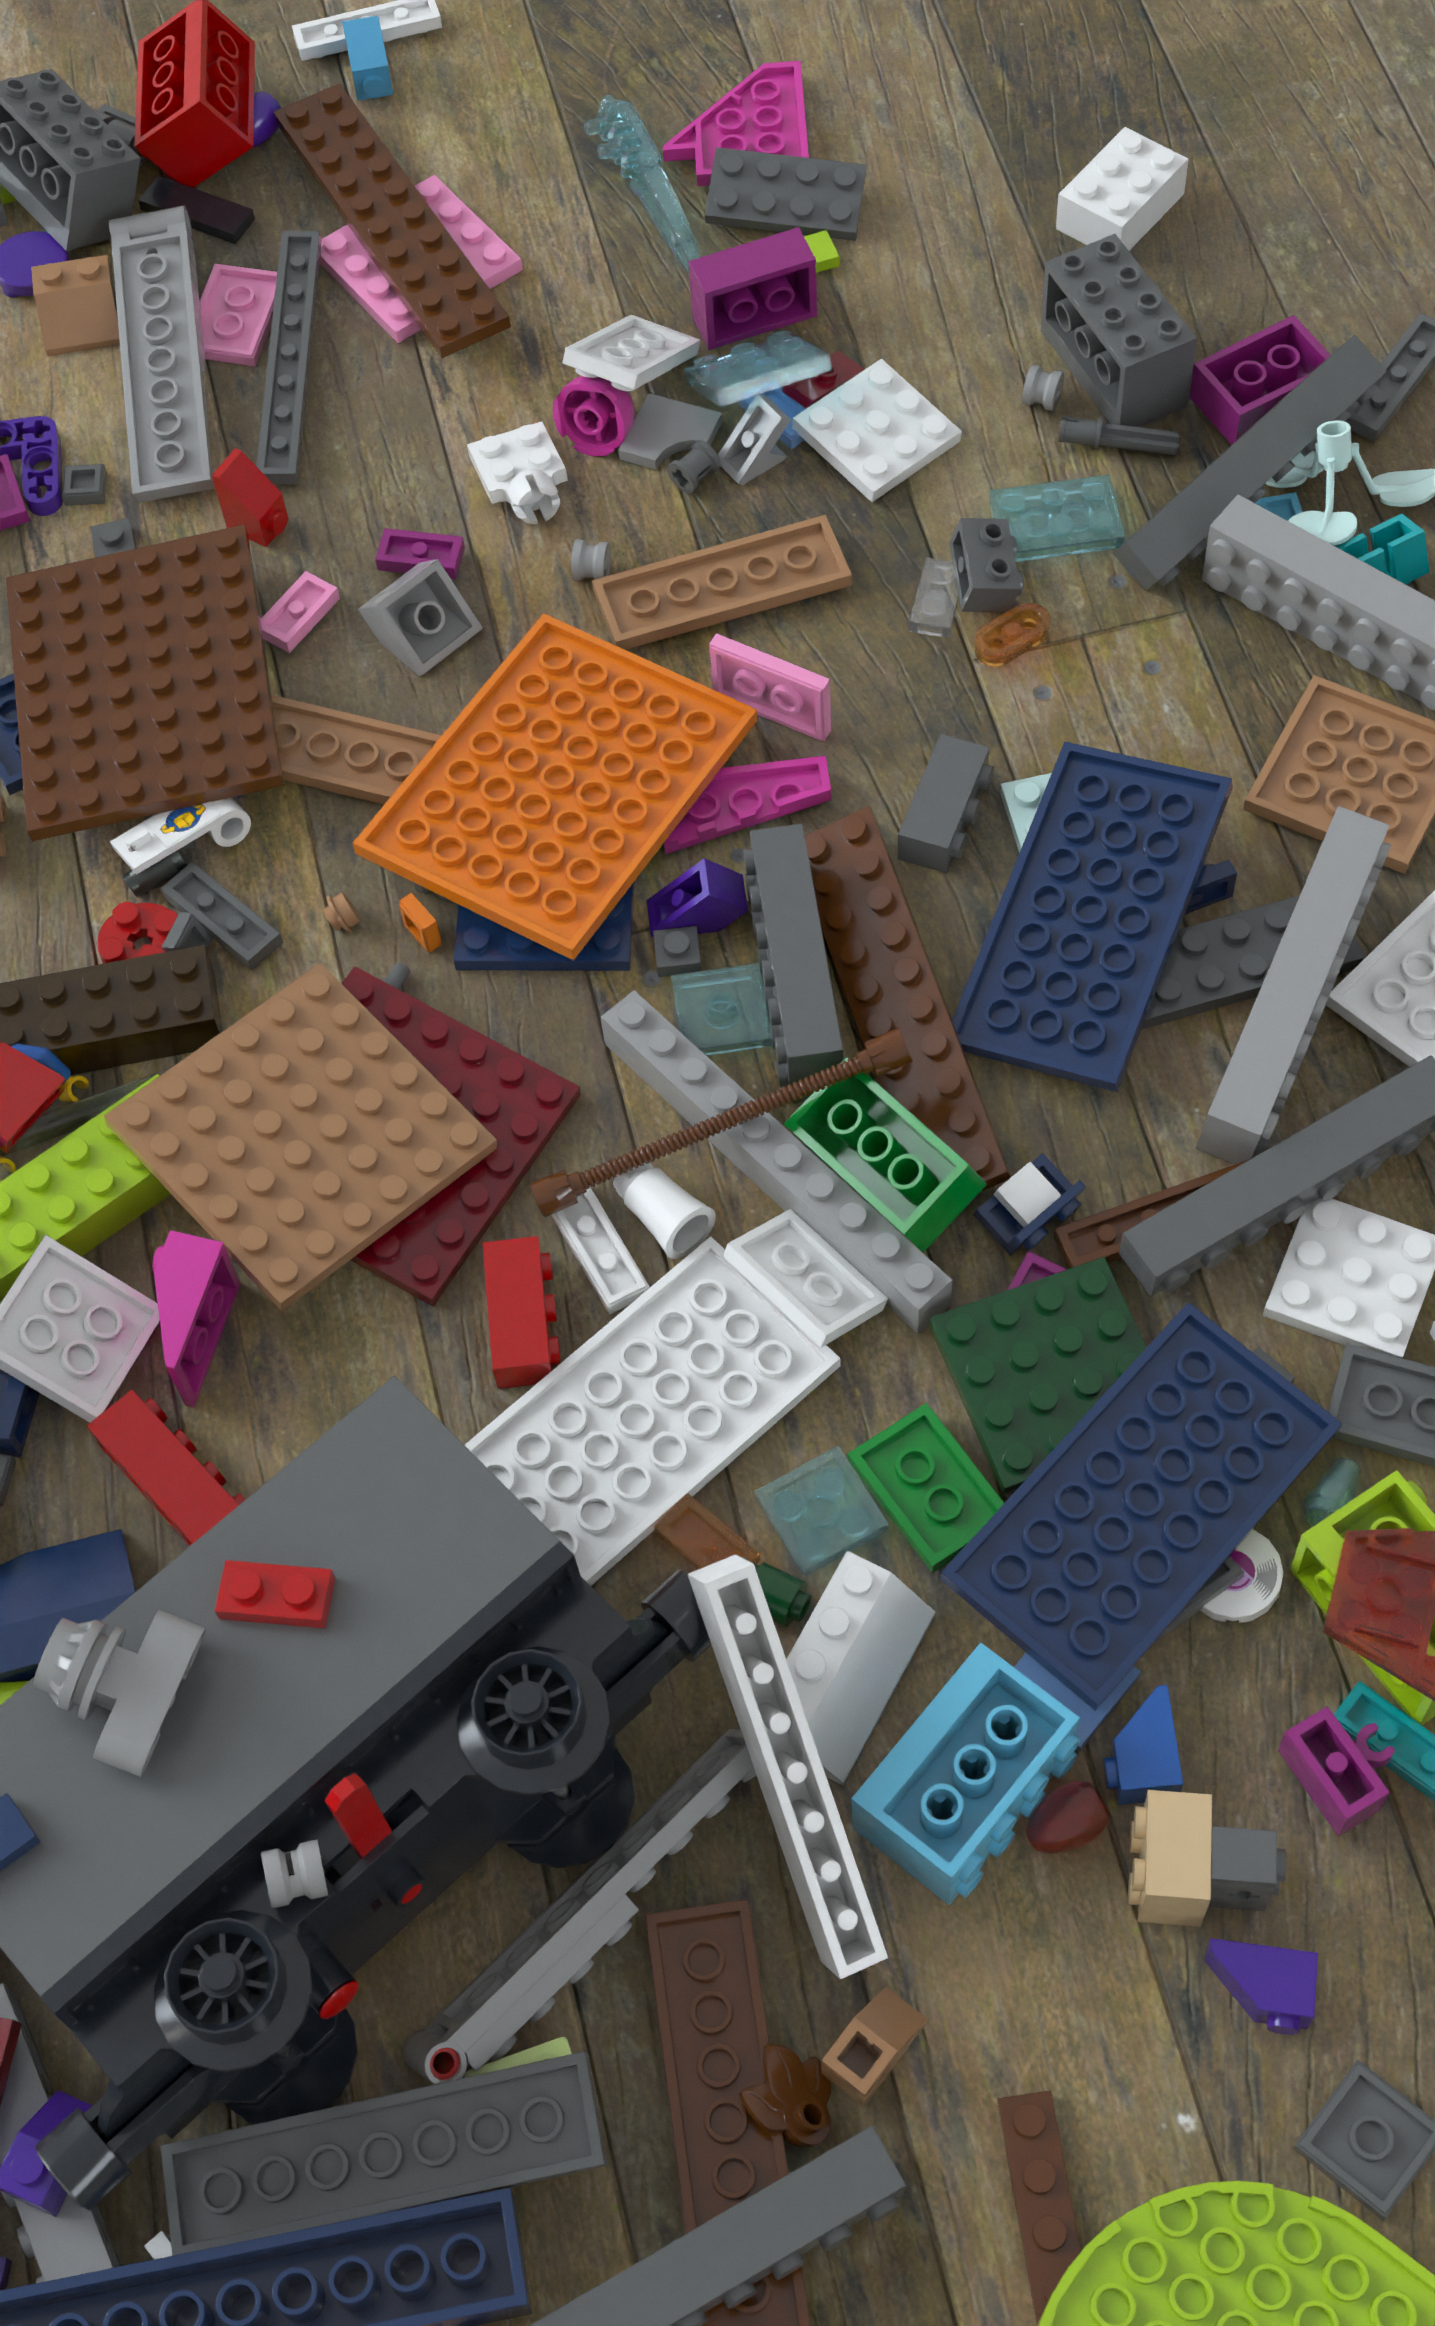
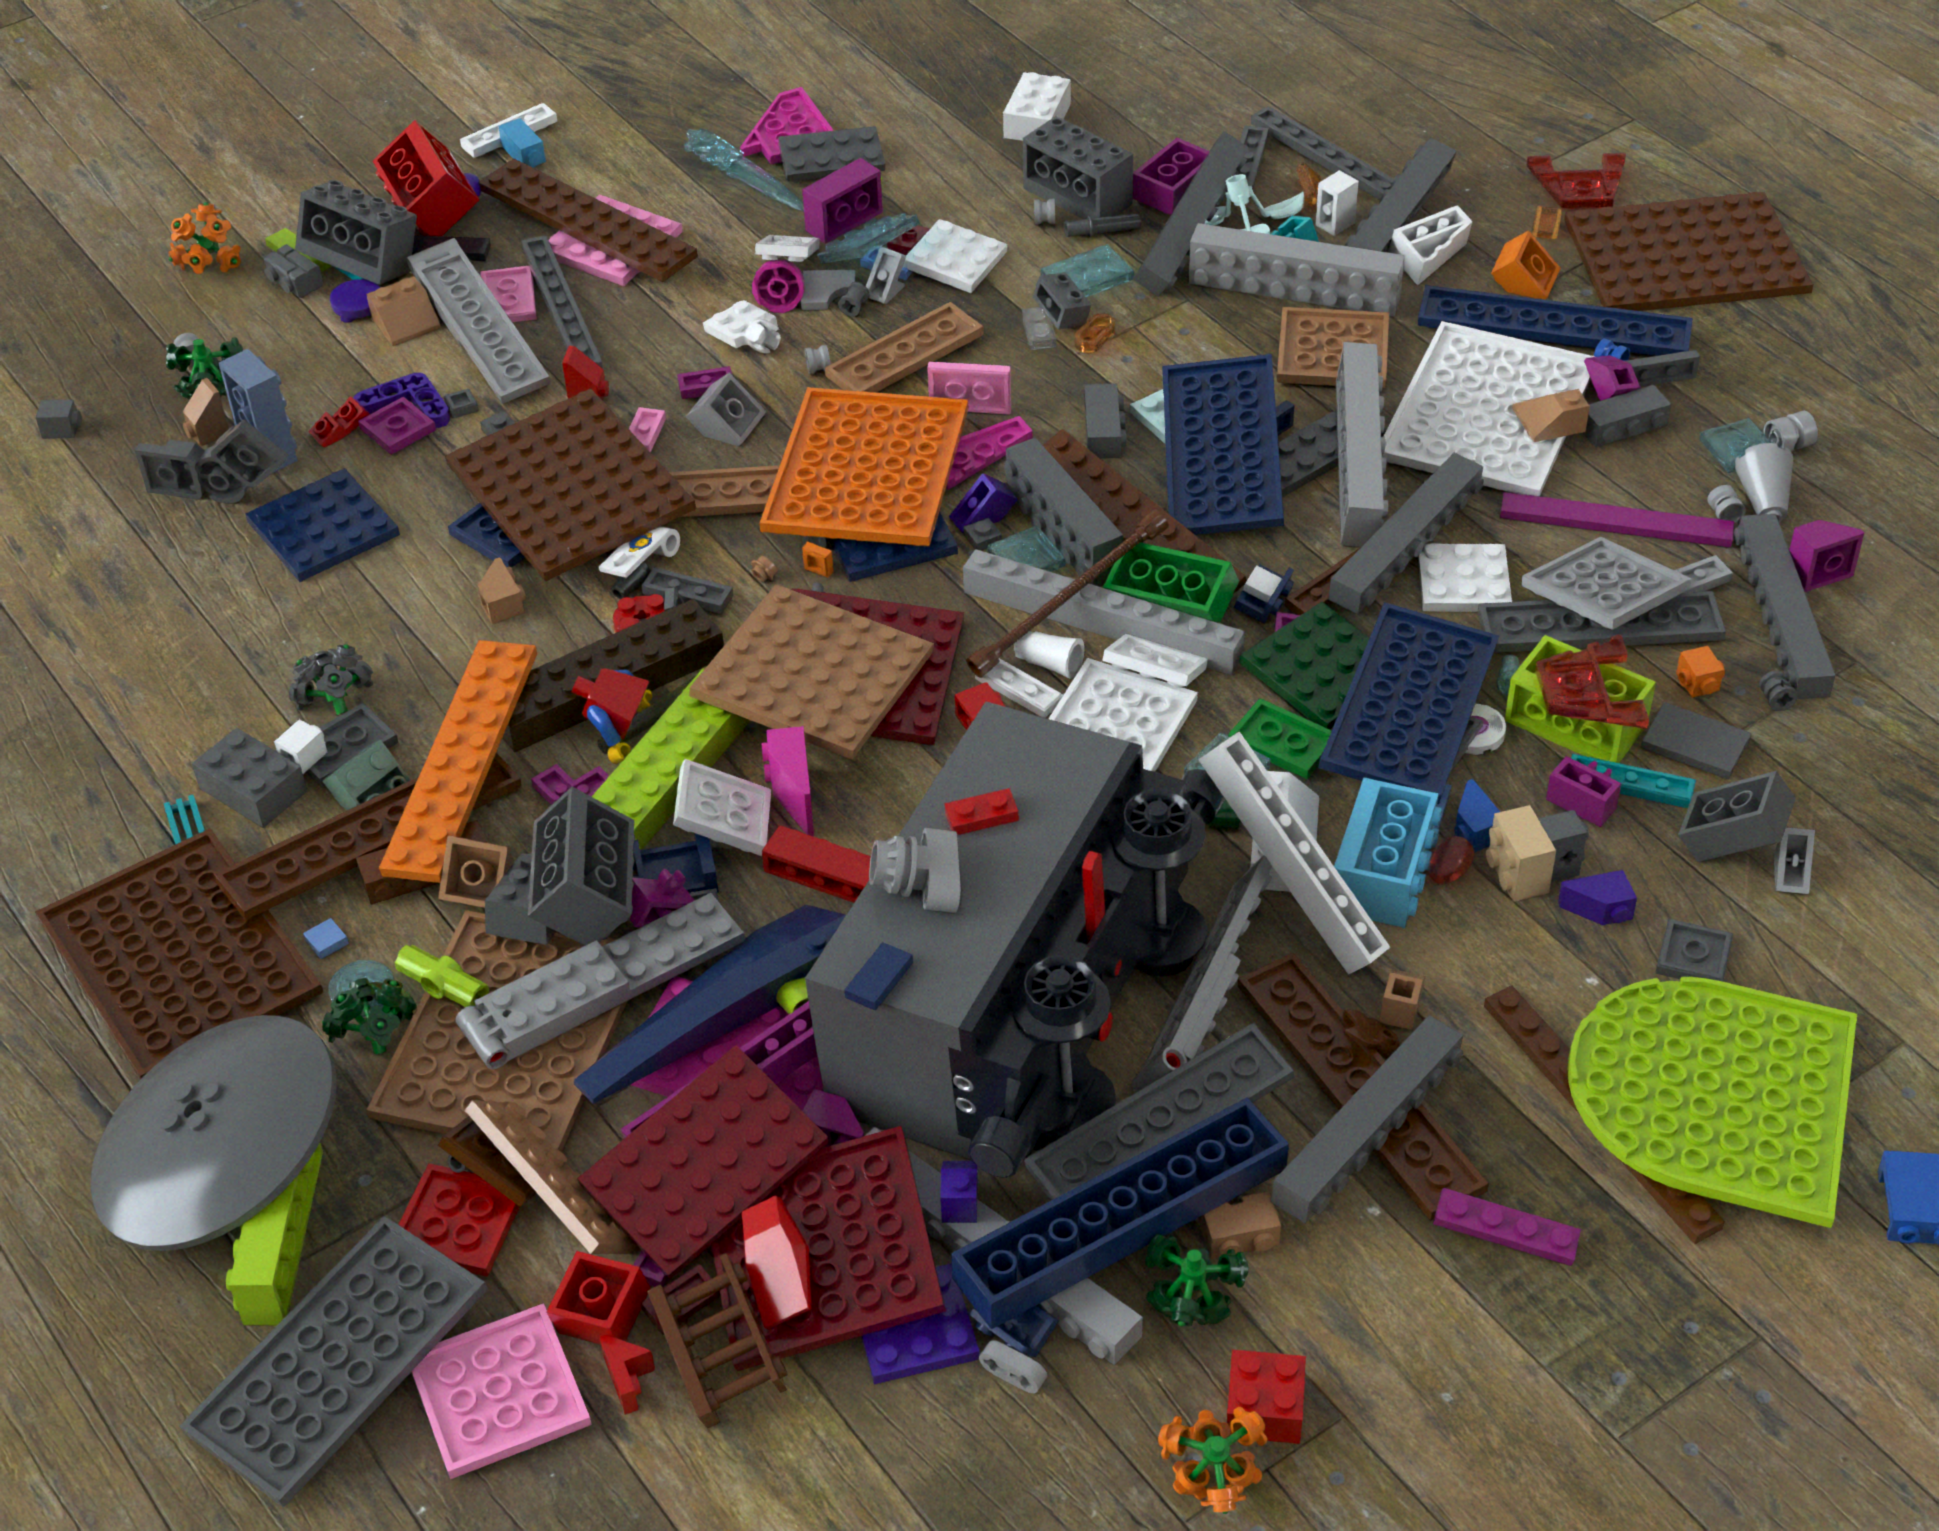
camera: 25 degrees left, 15 degrees down
light grey wheel [261,1839,328,1909] -> none

